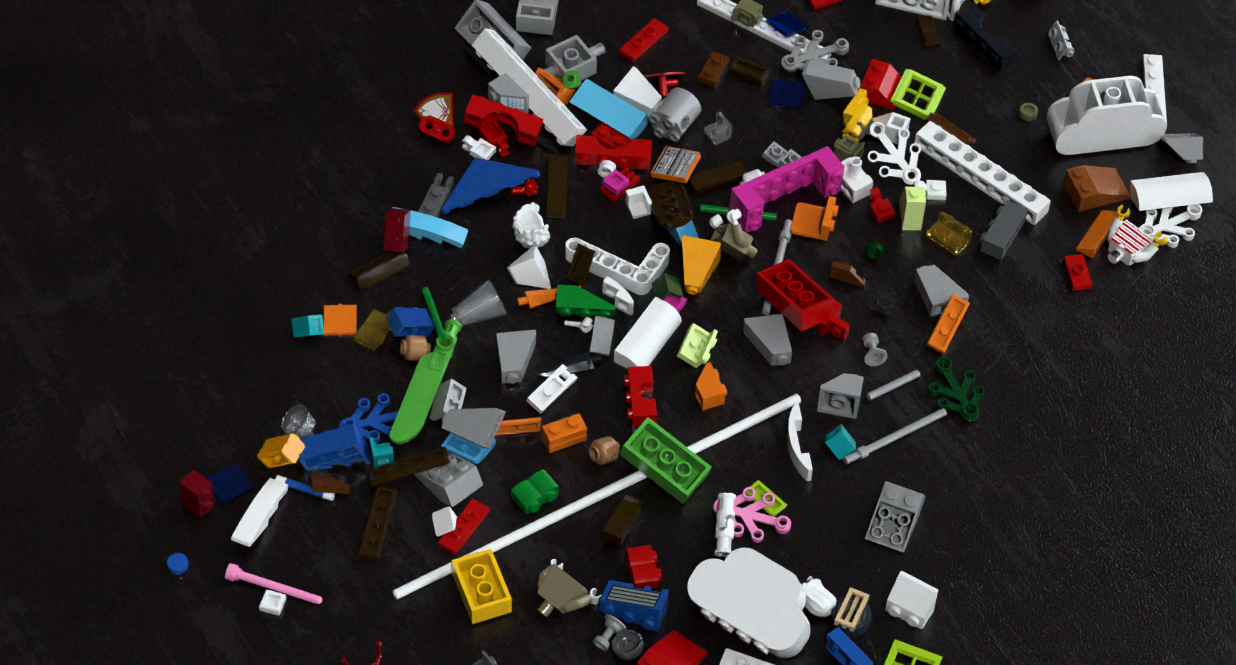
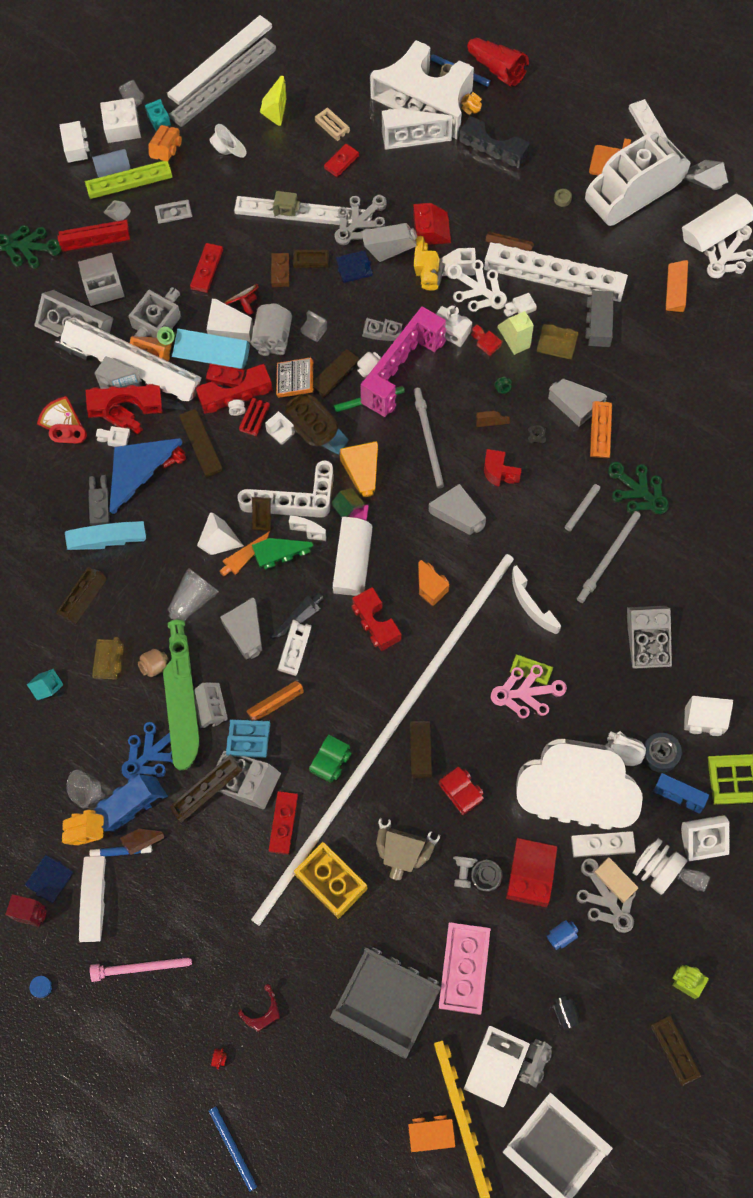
camera: 20 degrees left, 15 degrees up
white tile [259,589,287,616] -> none
orange piece [324,304,357,337] -> none
dark brown tile [358,486,397,562] -> none
teal panel [369,437,394,468] -> none
dark red brick [383,208,411,253] -> none
blue brick [386,307,434,337] -> none
green bar [421,287,446,339] -> none
white slope [432,507,457,536] -> none
light grey slope [441,408,506,449] -> none
white hair [512,202,550,249] -> none
orange brick [541,413,587,453] -> none
white hand [565,317,593,333] -> none
light grey slope [589,316,615,357] -> none
medium nougat head [589,436,620,465] -> none
blue wedge [599,580,669,632] -> none
dark pink plate [602,170,630,195] -> none
bright green brick [619,417,712,504] -> none
yellowish green bracket [677,323,718,368] -> none
dark tan torso [709,209,758,258] -> none
white piece [714,493,736,557] -> none
red brick [757,259,834,332] -> none
clear blue piece [766,11,809,38] -> none
orange bracket [790,196,839,241] -> none
light grey slope [817,373,864,419] -> none
teal panel [825,424,856,460] -> none
olive window [833,135,865,161] -> none
tan tile [834,587,869,632] -> none
light grey piece [862,333,887,366] -> none
lime piece [890,69,946,121] -> none
dark brown tile [915,16,942,47] -> none
light grey hinge [1047,21,1074,60] -> none
dark orange slope [1063,165,1131,212] -> none
red plate [1063,254,1092,291] -> none
white torso [1107,205,1167,265] -> none

